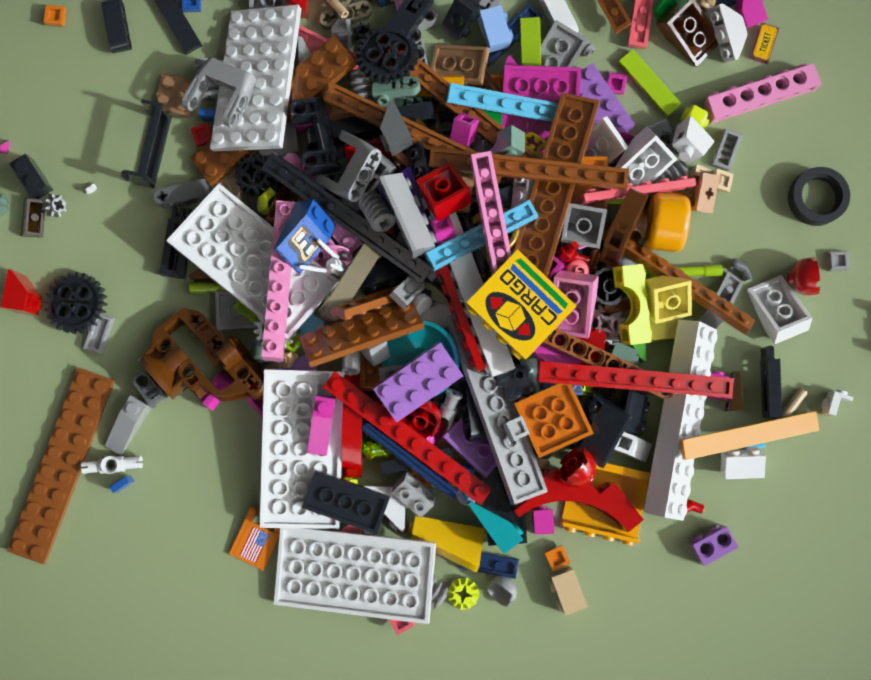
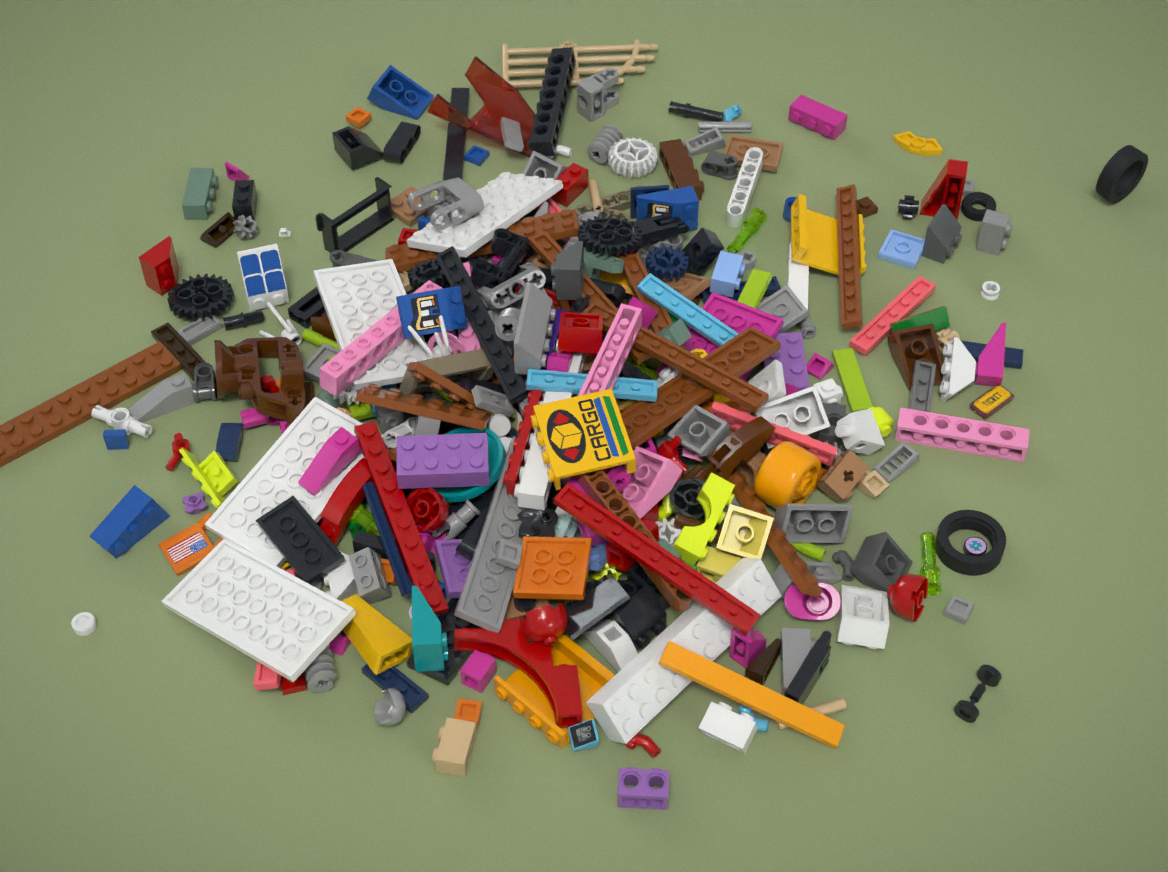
camera: 35 degrees right, 35 degrees down
neon yellow gear [448,578,479,610] -> none
white bracket [821,389,853,416] -> none
none -> white tile [71,612,97,636]
none -> blue wedge [89,485,170,559]
none -> dark brown tile [151,322,206,381]
none -> red piece [165,433,191,471]
none -> neon yellow bracket [179,447,238,509]
none -> medium lavender plate [182,492,207,514]
none -> dark blue slope [216,423,244,462]
none -> black axle [223,310,264,330]
none -> slope [237,244,289,311]
none -> white plant [259,302,302,346]
none -> red piece [260,374,279,393]
none -> black slope [332,126,383,170]
none -> slope [568,719,599,751]
none -> dark blue gear [645,245,689,281]
none -> light grey slope [775,504,853,543]
none -> light grey slope [780,628,815,696]
none -> dark pink piece [784,583,841,620]
none -> white brick [813,378,843,404]
none -> dark grey slope [850,532,913,592]
none -> dark grey tile [908,360,936,412]
none -> clear neon green pin [920,532,941,596]
none -> tile [963,537,987,556]

